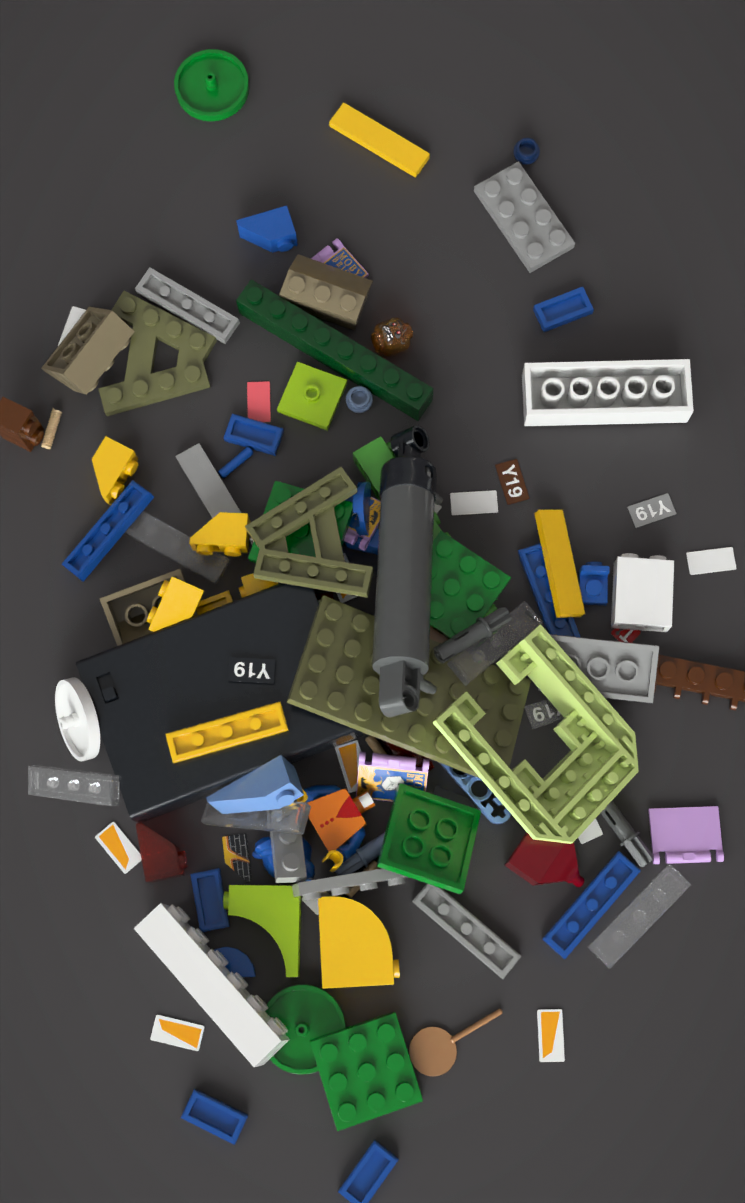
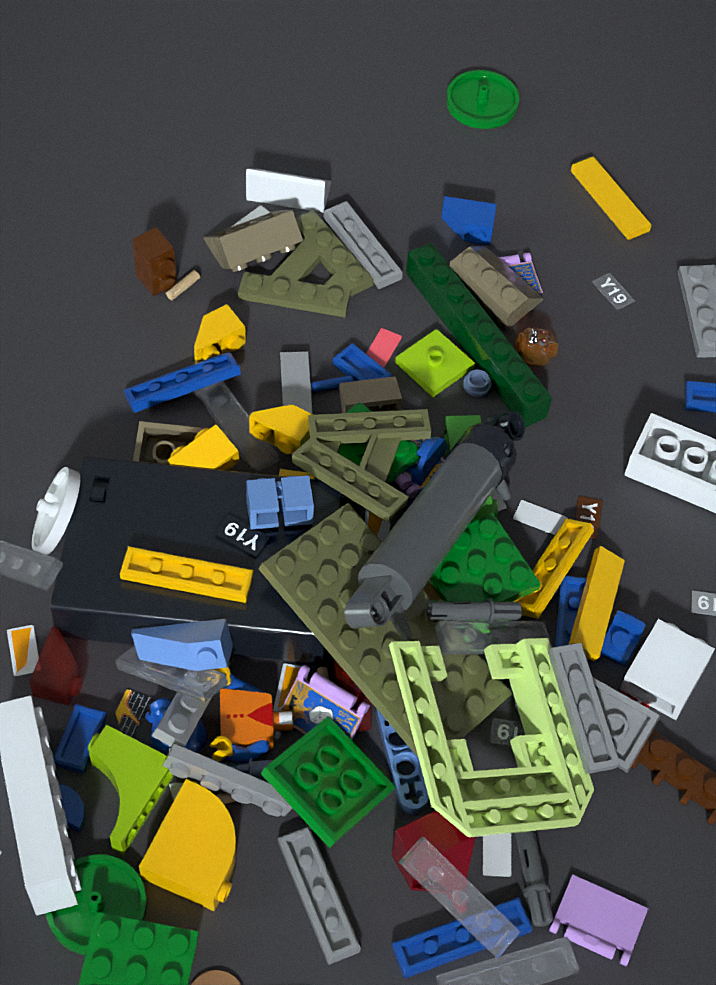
camera: 20 degrees right, 20 degrees down
none -> white slope [246,168,331,213]
none -> medium blue piece [246,476,314,529]
none -> dark tan brick [339,376,402,413]
none -> clear tile [399,837,520,959]
none -> yellow tile [513,518,594,619]
none -> light grey plate [548,643,620,774]
none -> clear sticker [592,273,636,310]

